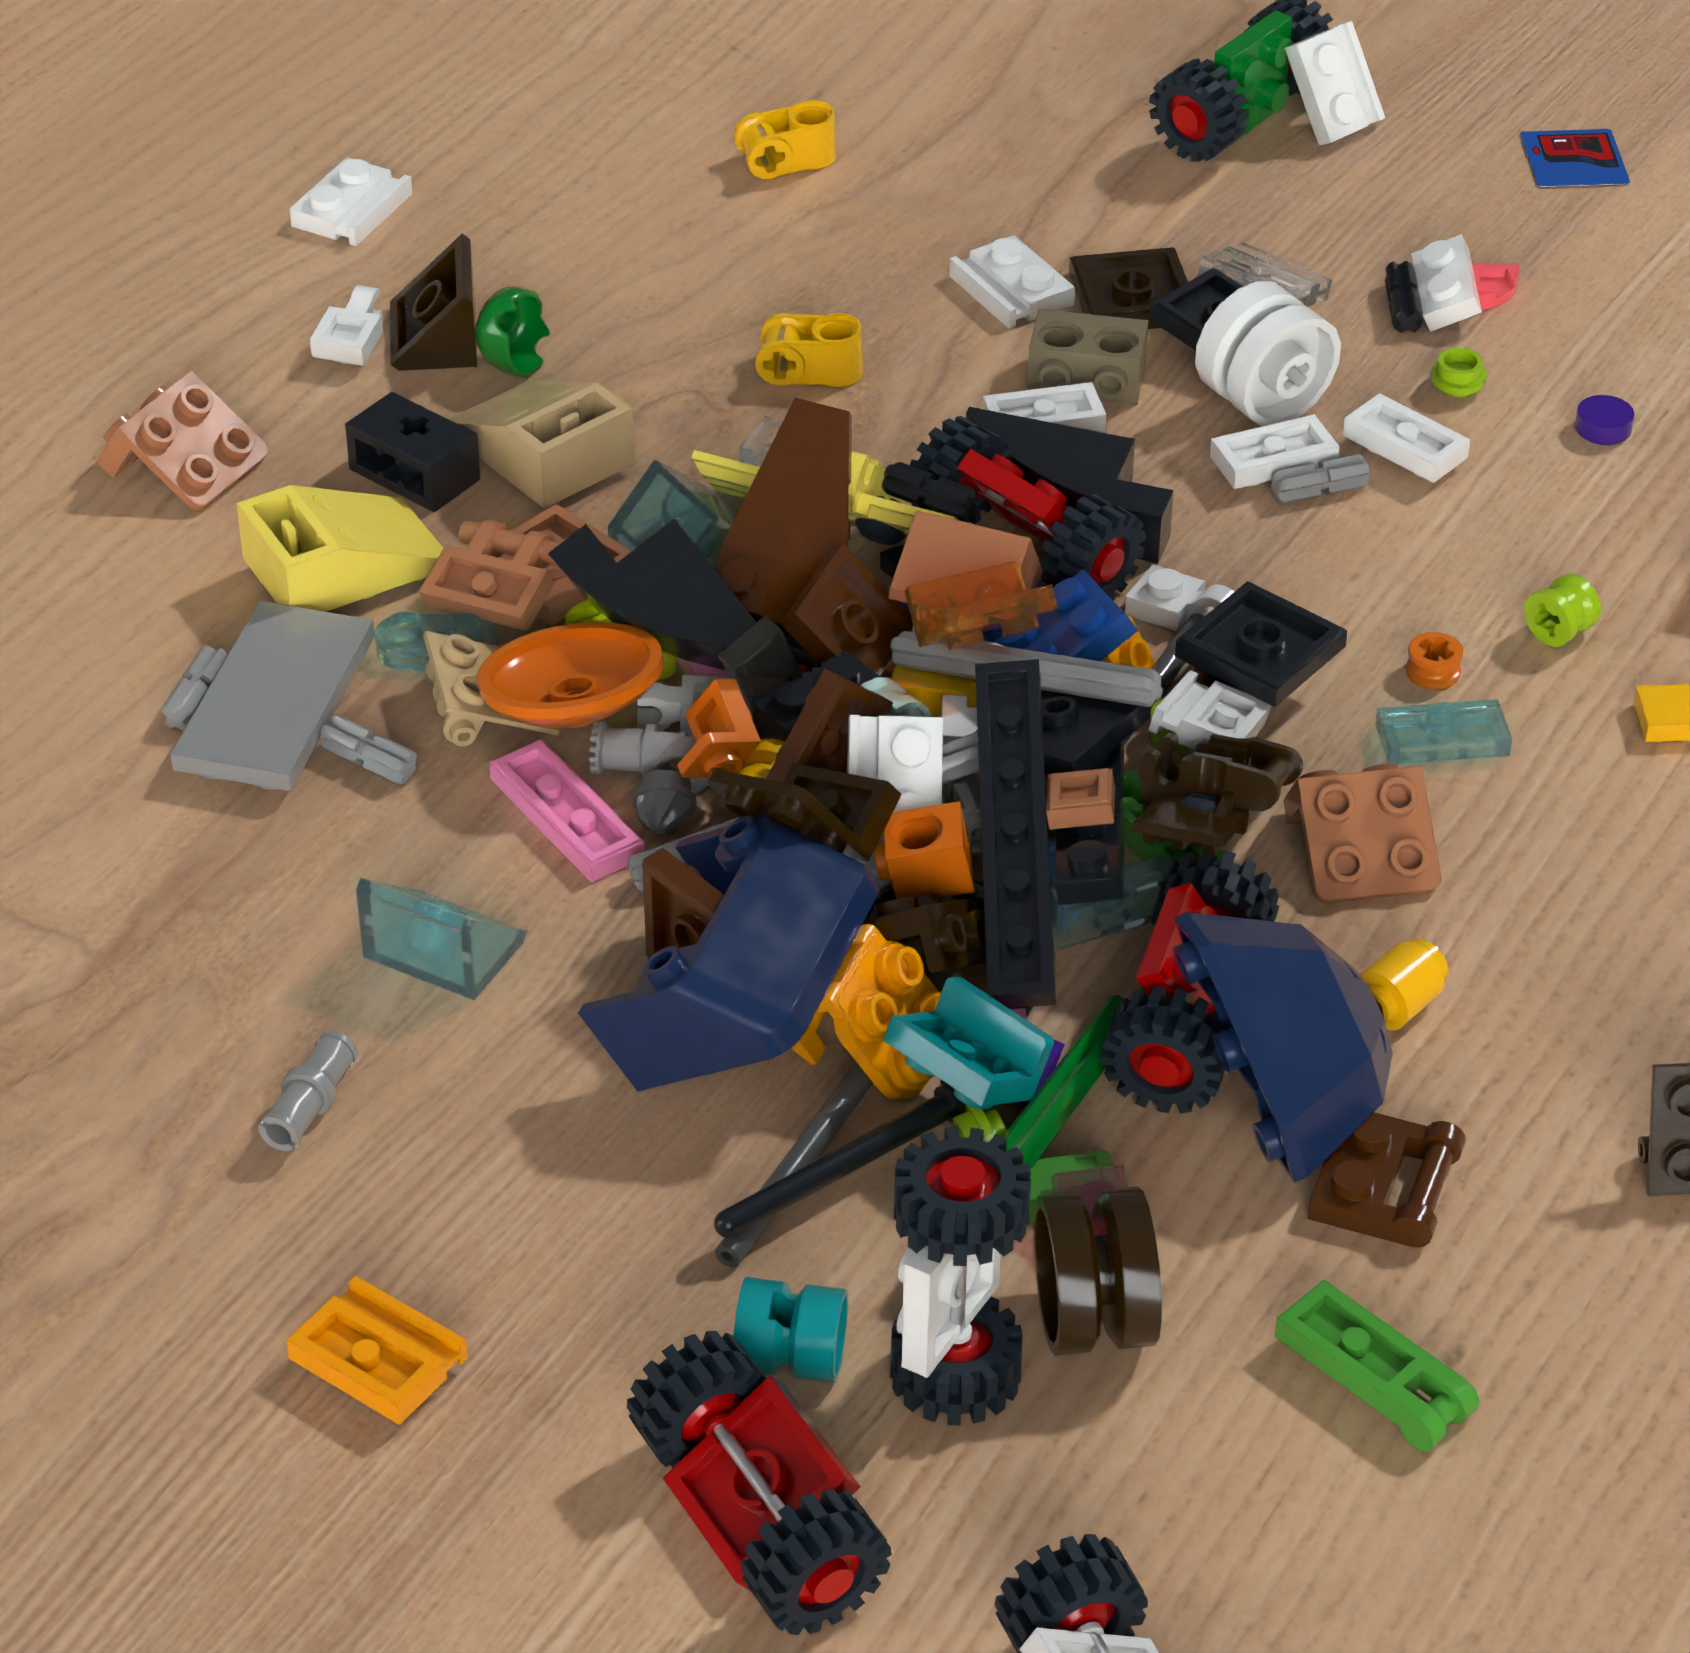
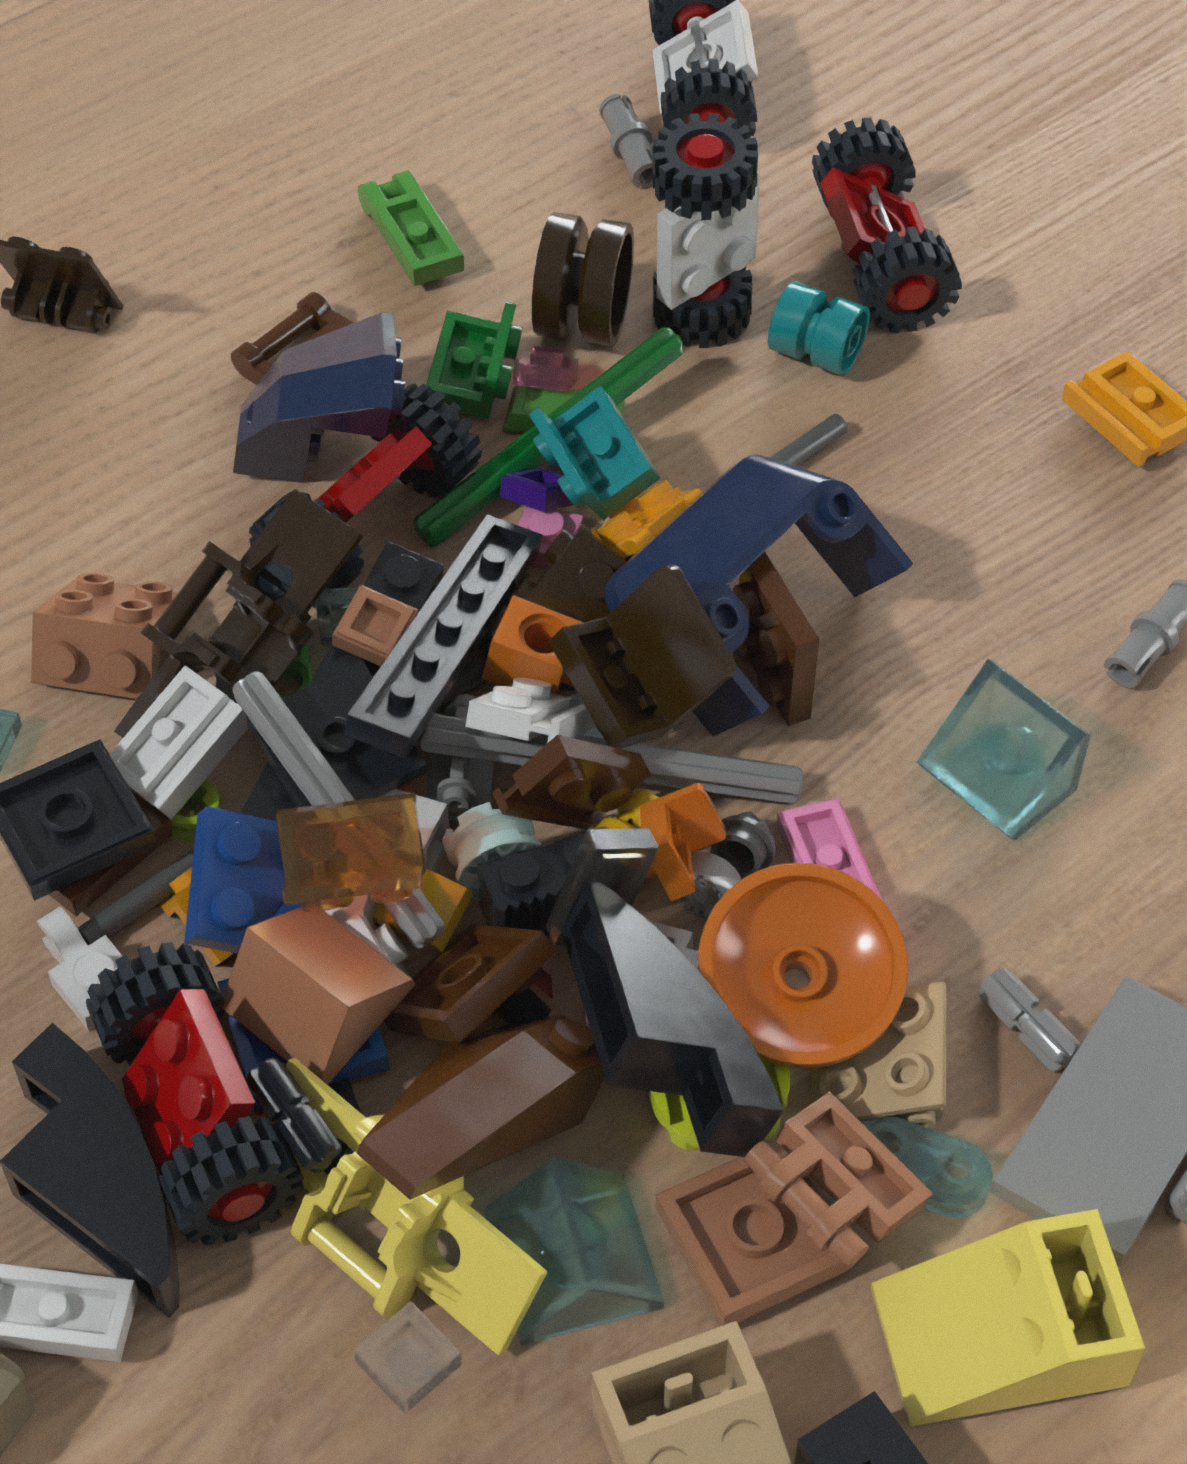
camera: 160 degrees left, 10 degrees up
black piece [714,1080,996,1238] -> none
yellow brick [1360,939,1449,1030] -> none
none -> green bracket [426,302,523,420]
none -> light grey pin [599,94,653,189]

